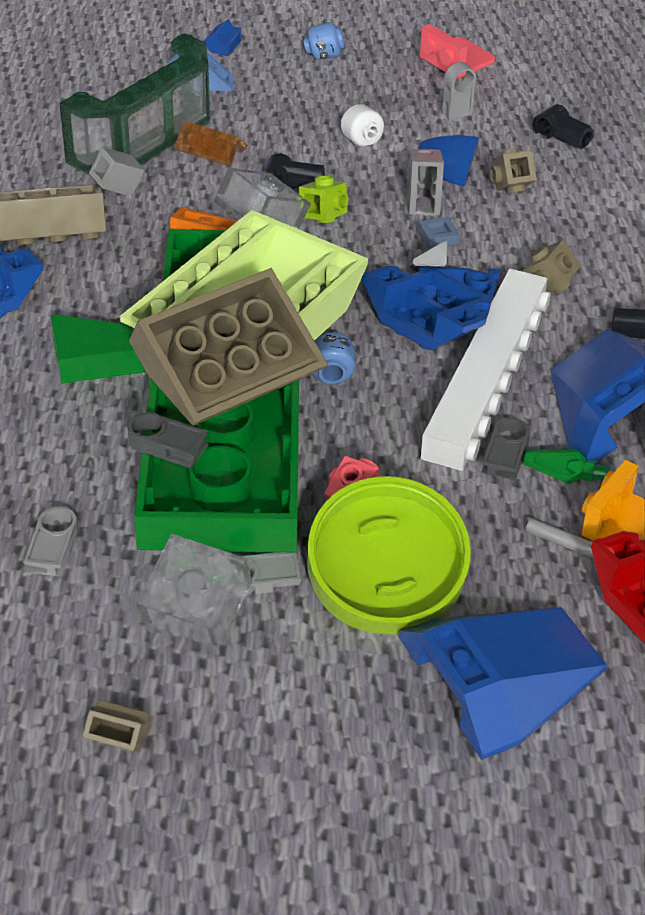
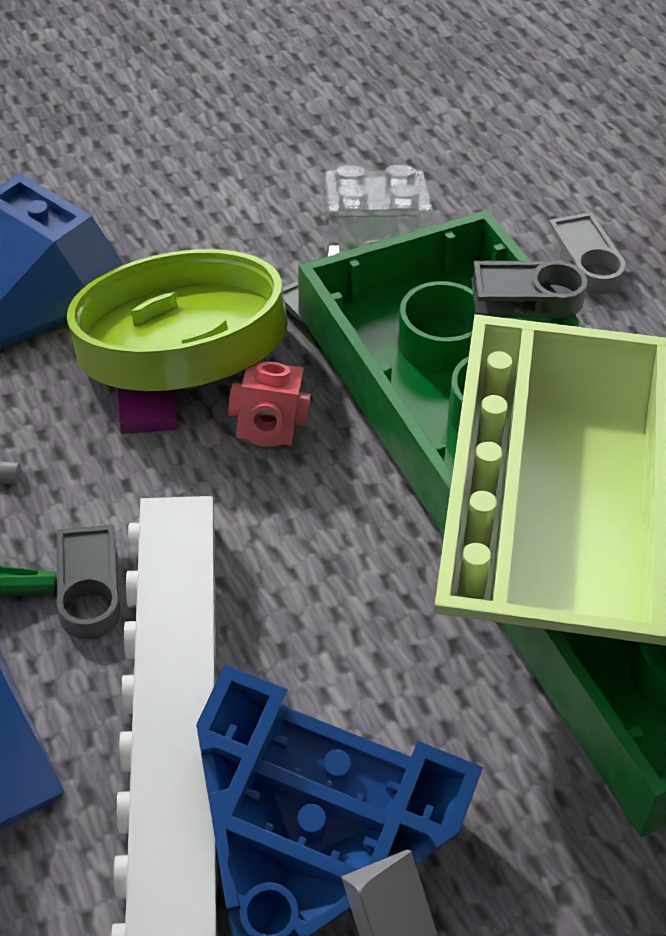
camera: 155 degrees right, 5 degrees up
dark tan piece [82,700,151,751] -> none
dark tan slope [129,268,328,426] -> none
medium blue head [313,332,355,384] -> none

